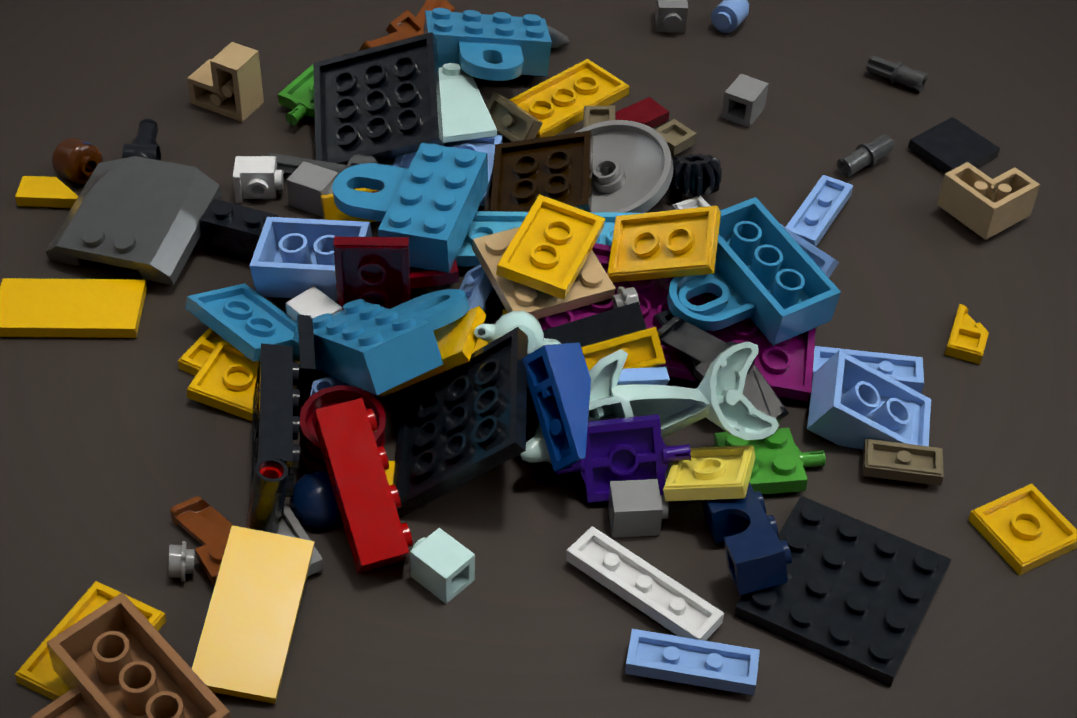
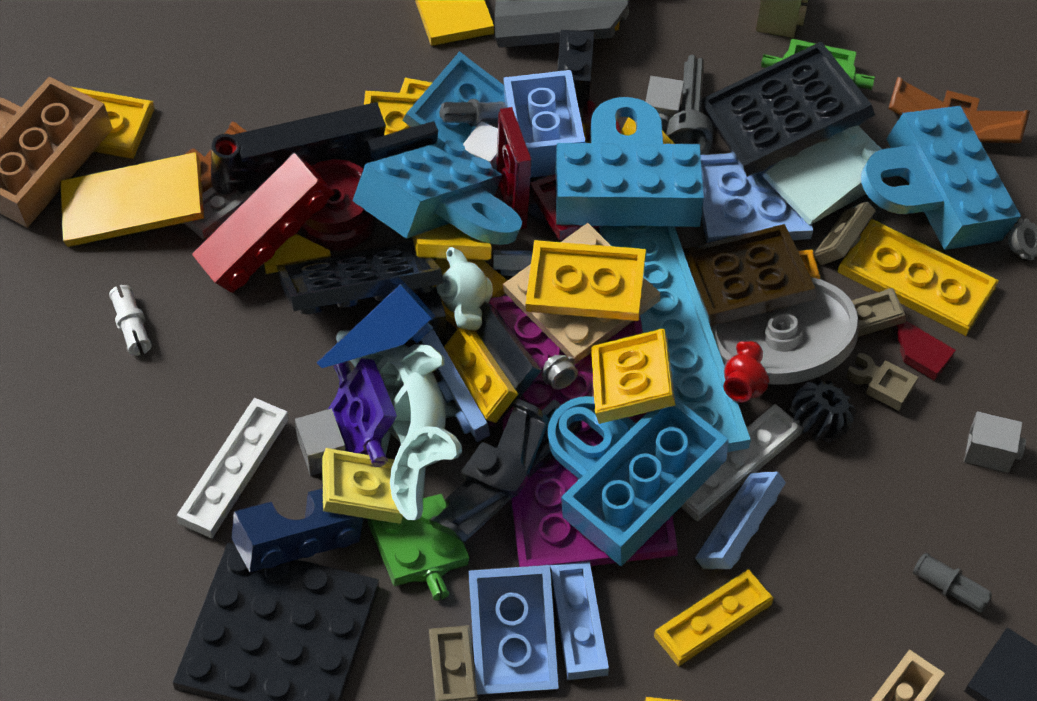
camera: 75 degrees right, 10 degrees up
light grey plate [168,541,195,582] -> none
white brick [233,156,284,203] -> none
light aqua brick [410,528,475,604] -> none
light blue plate [625,629,760,695] -> none
light blue plate [786,175,853,247] -> none
none -> white pin [109,285,152,356]
none -> dark grey axle [439,99,507,126]
none -> yellow tile [654,569,774,667]
none -> red animal [723,341,770,402]

